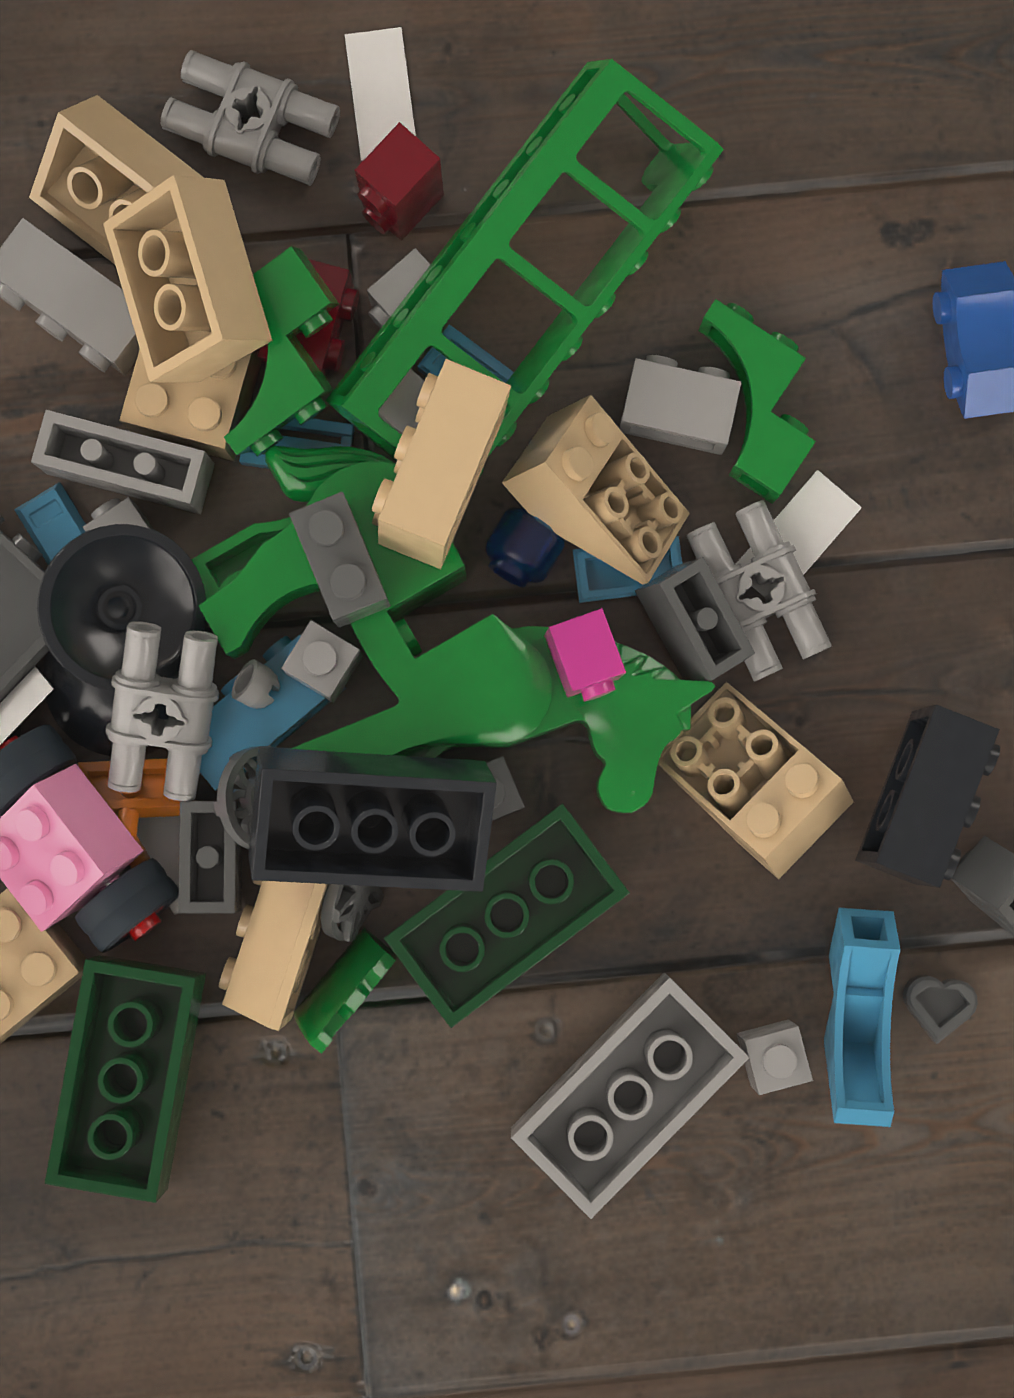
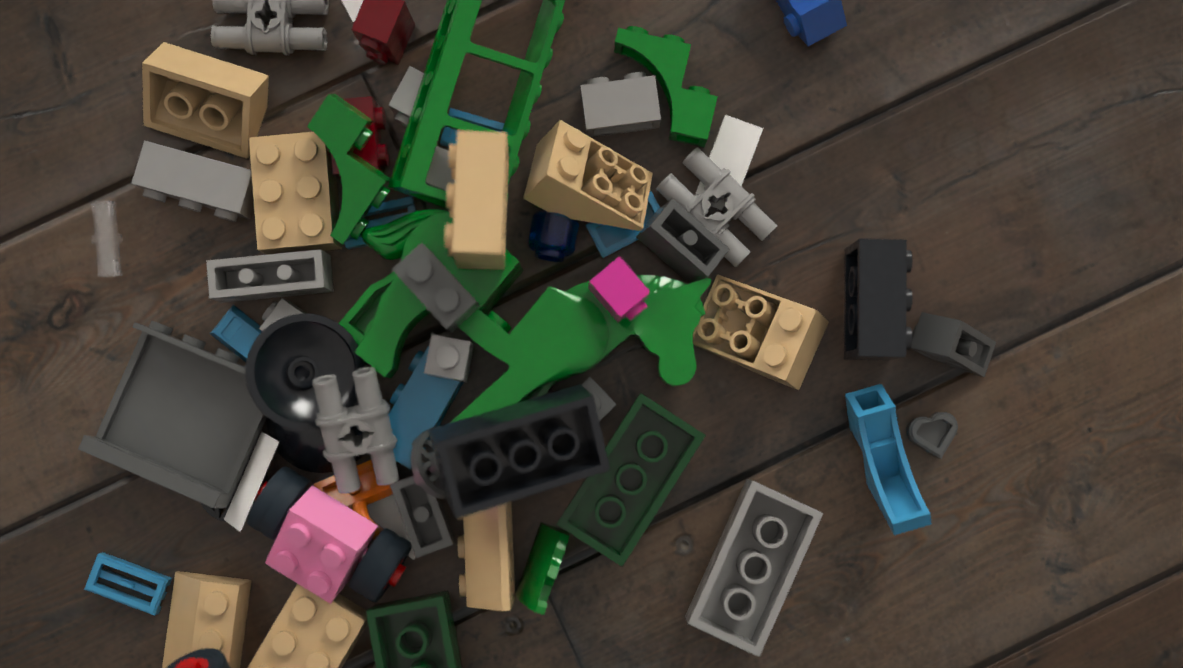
camera: 15 degrees left, 0 degrees up
tan brick [103,174,272,382] -> none
light grey hinge [232,659,280,709] -> none
dark grey wheel [321,884,384,942] -> none
light grey brick [737,1019,813,1095] -> none

